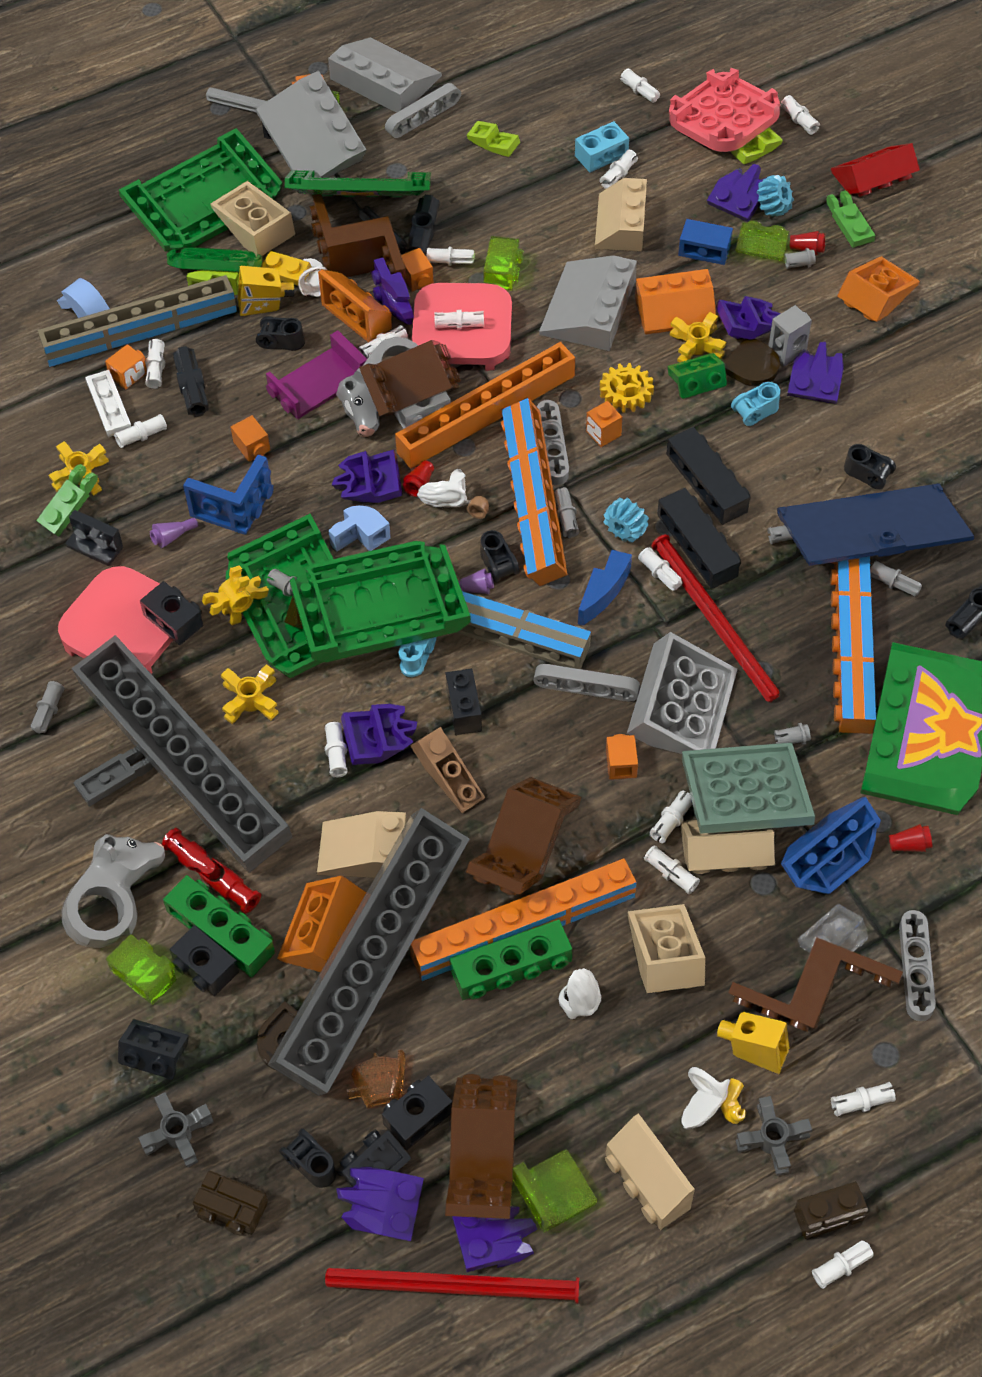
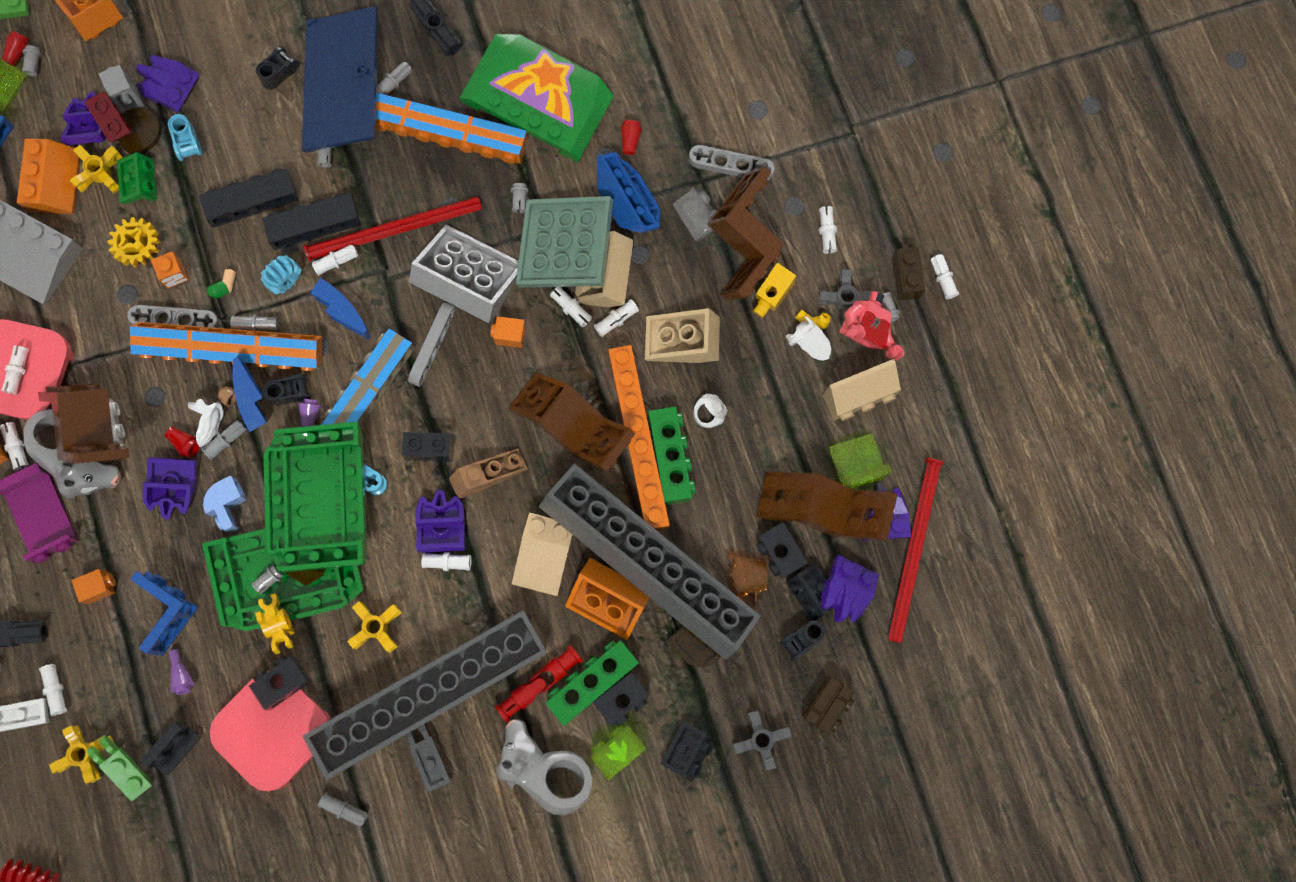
camera: 85 degrees left, 20 degrees up
orange brick [395,342,575,469] -> none
none -> dark red bracket [85,91,134,143]
none -> light grey axle [202,420,246,460]
none -> arm [207,269,236,298]
none -> blue slope [232,356,268,432]
none -> coral torso [840,291,904,360]
none -> light grey pin [881,292,900,322]

